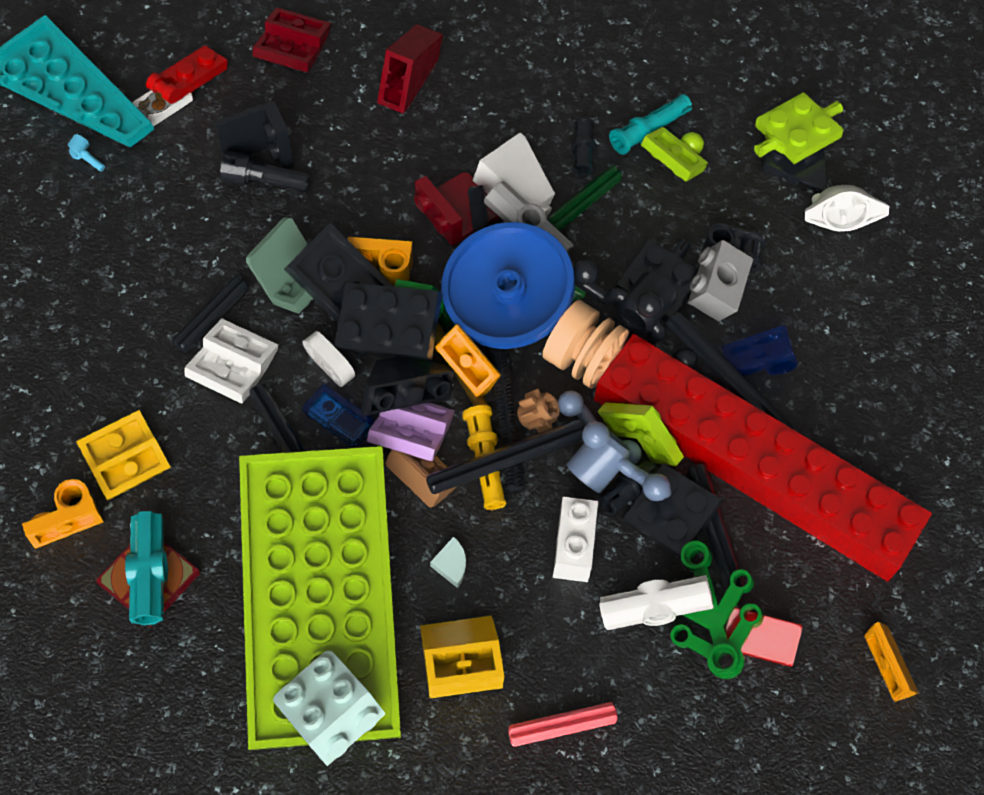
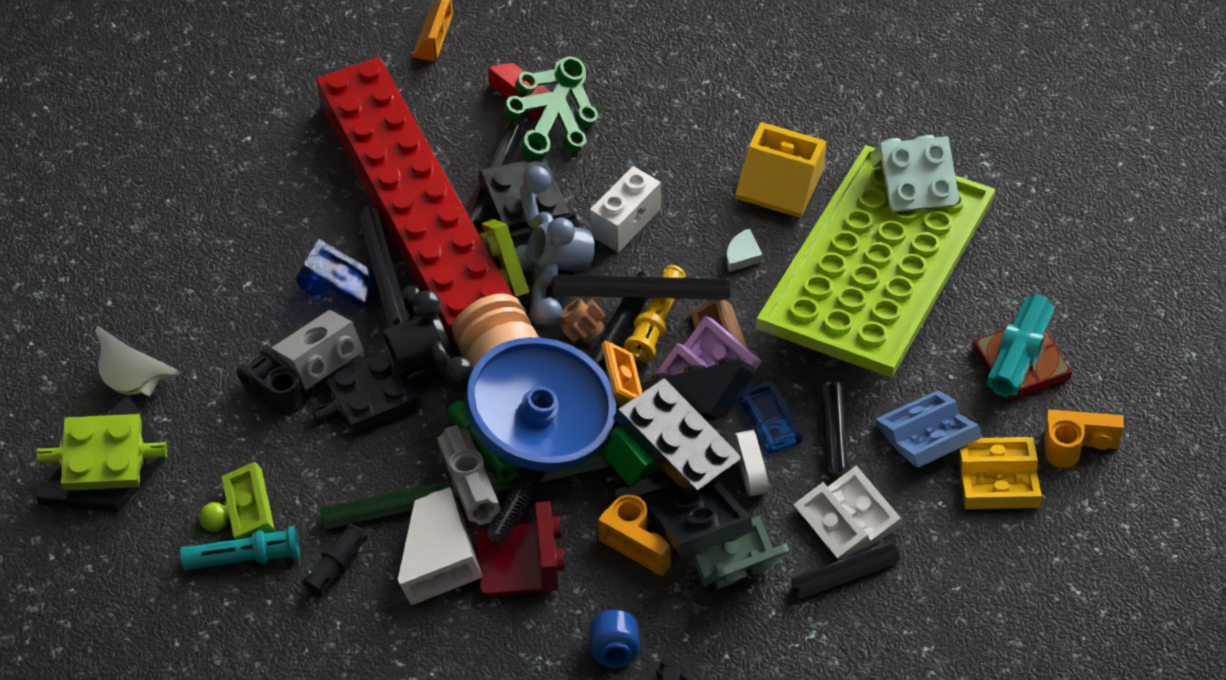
camera: 145 degrees left, 10 degrees down
coral axle [508,702,618,747] -> none
white piece [599,575,714,630] -> none
none -> blue head [588,610,640,668]
none -> medium blue slope [875,390,981,468]

